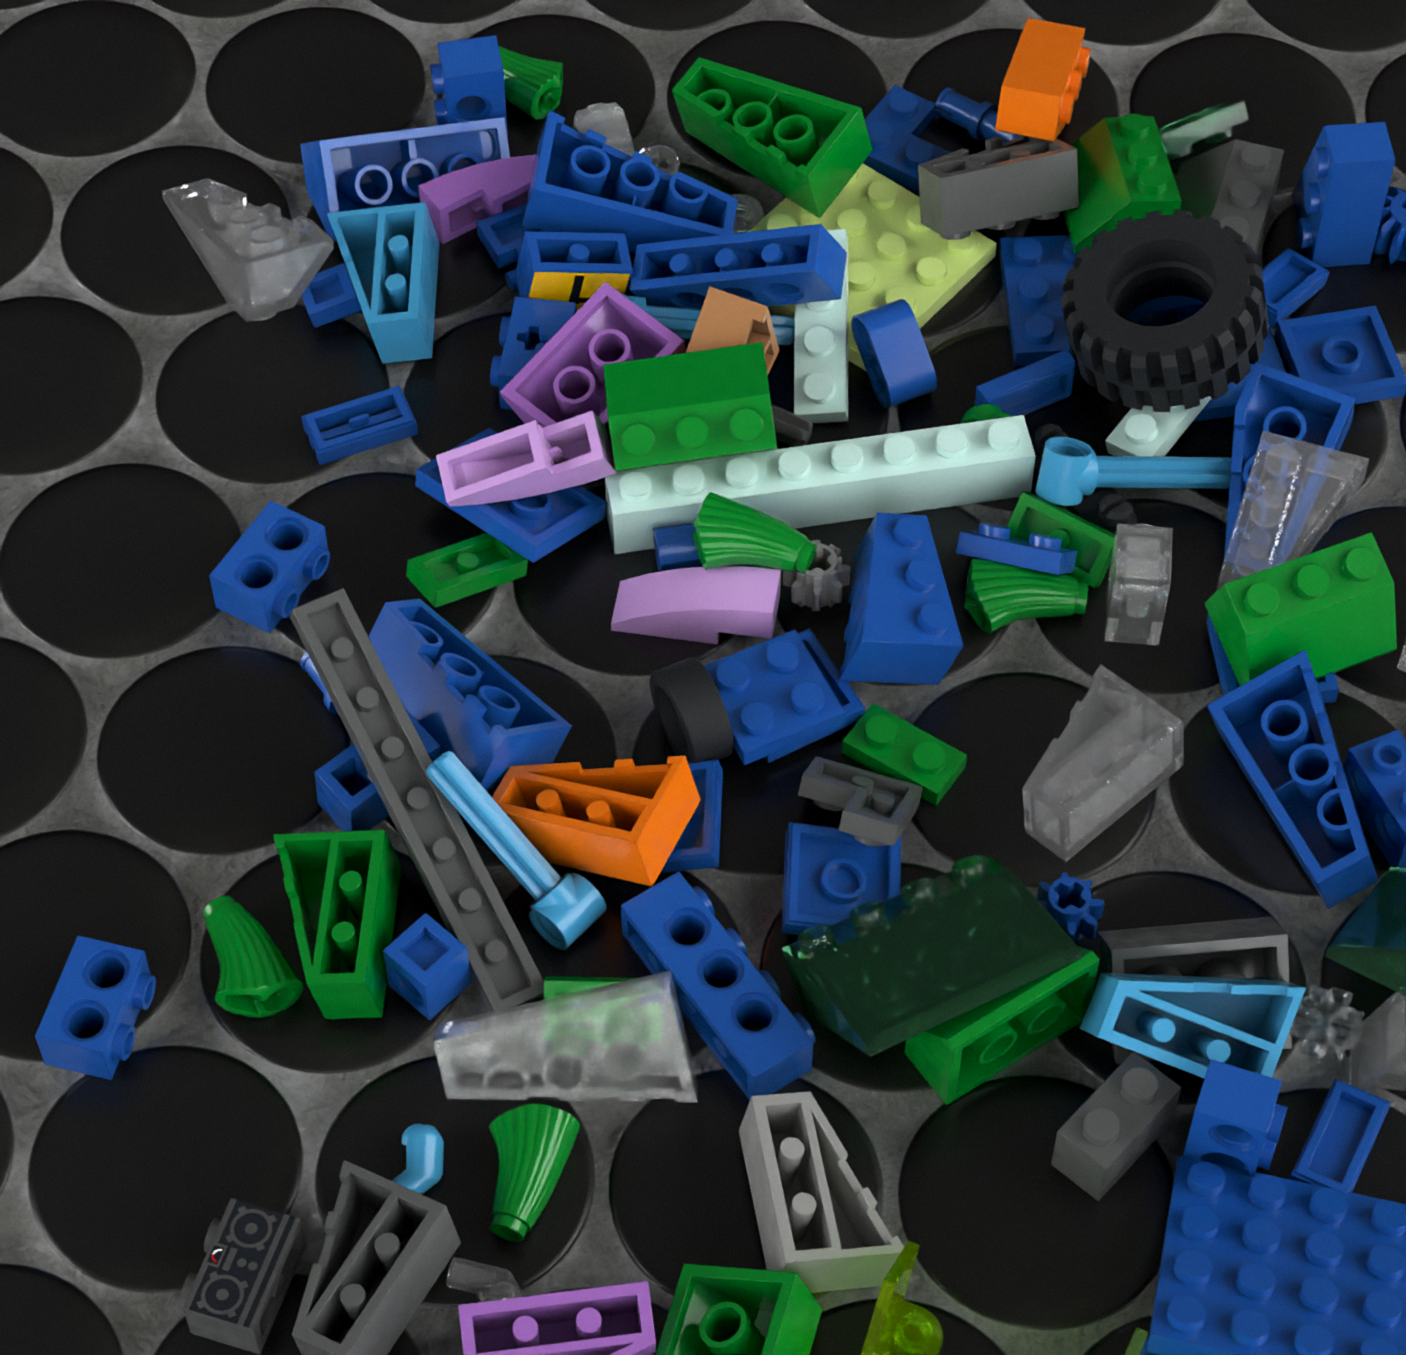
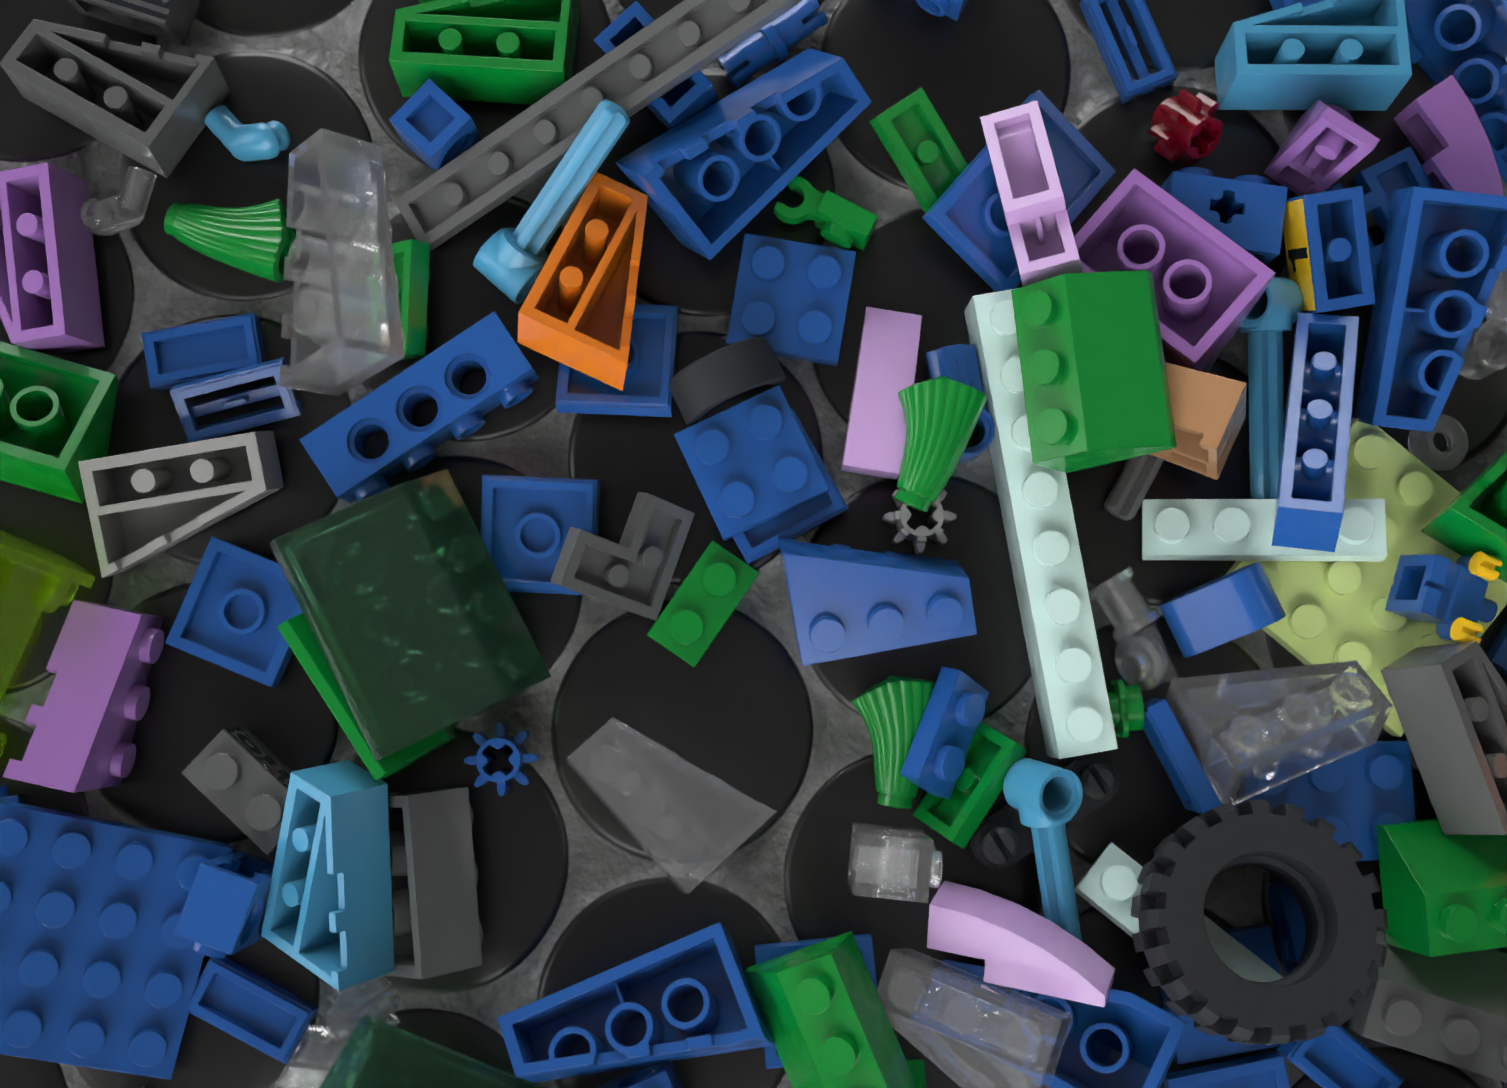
camera: 90 degrees right, 30 degrees up
none -> medium lavender wedge [3,600,164,793]
none -> blue tile [142,313,267,391]
none -> blue plate [165,536,324,687]
none -> blue tile [169,357,303,443]
none -> blue plate [726,233,856,366]
none -> green plate [774,176,878,251]
none -> lavender slope [927,880,1115,1007]
none -> clear bush [1088,566,1161,642]
none -> clear plate [1115,623,1178,691]
none -> dark red gear [1149,89,1223,165]
none -> clear wedge [1166,660,1393,805]
none -> medium lavender slope [1264,100,1380,196]
none -> blue piece [1385,551,1502,644]

